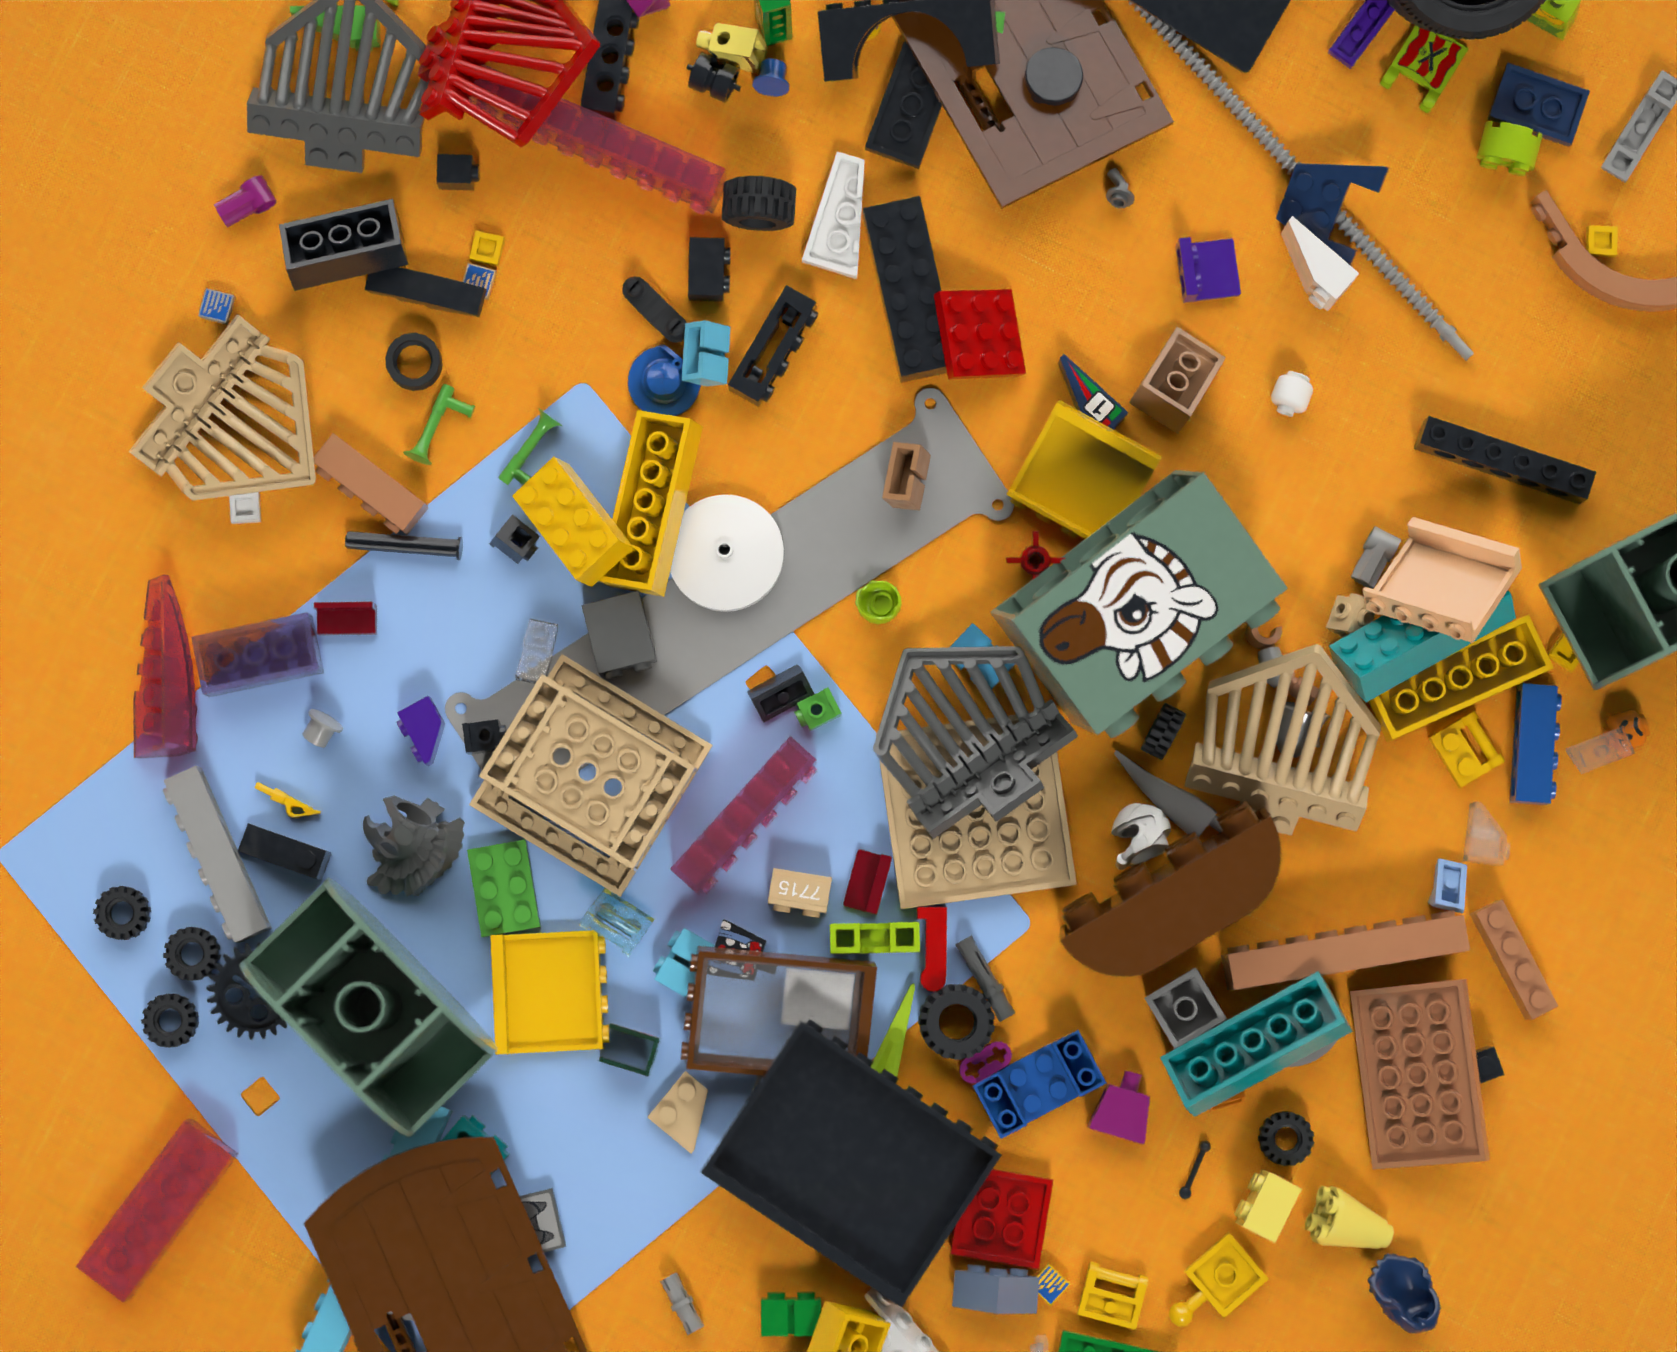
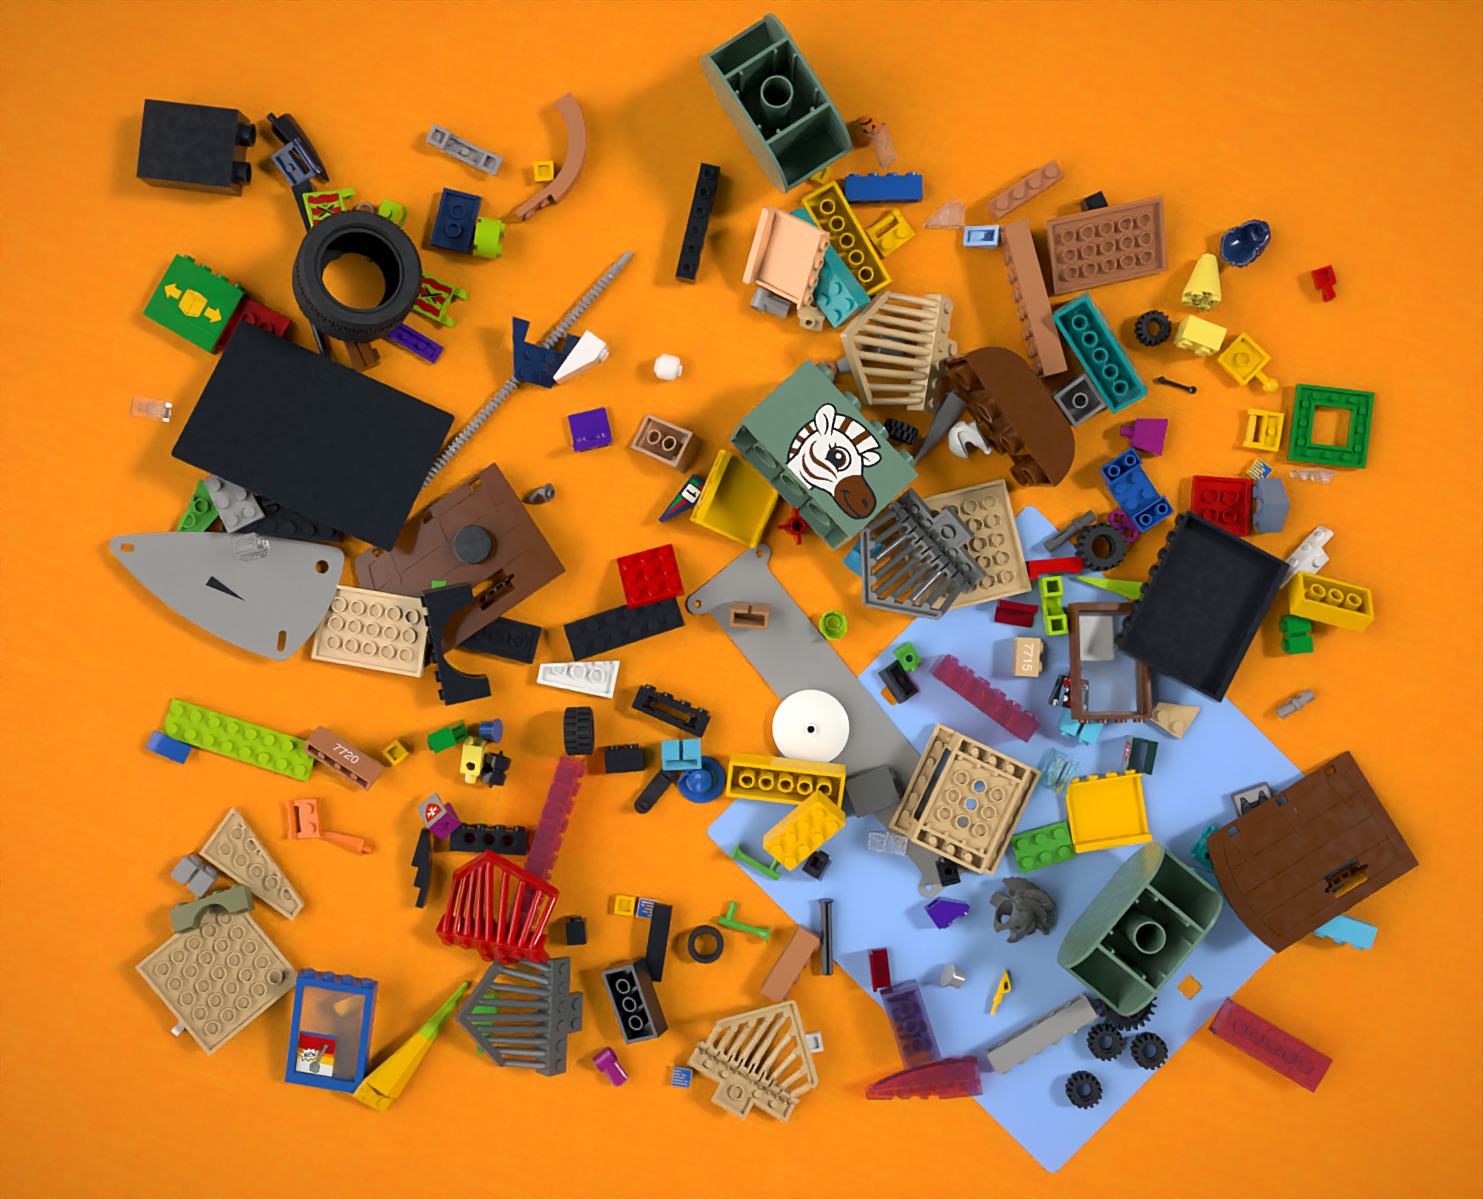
camera: 95 degrees left, 5 degrees up
black slope [238,823,331,880] -> none

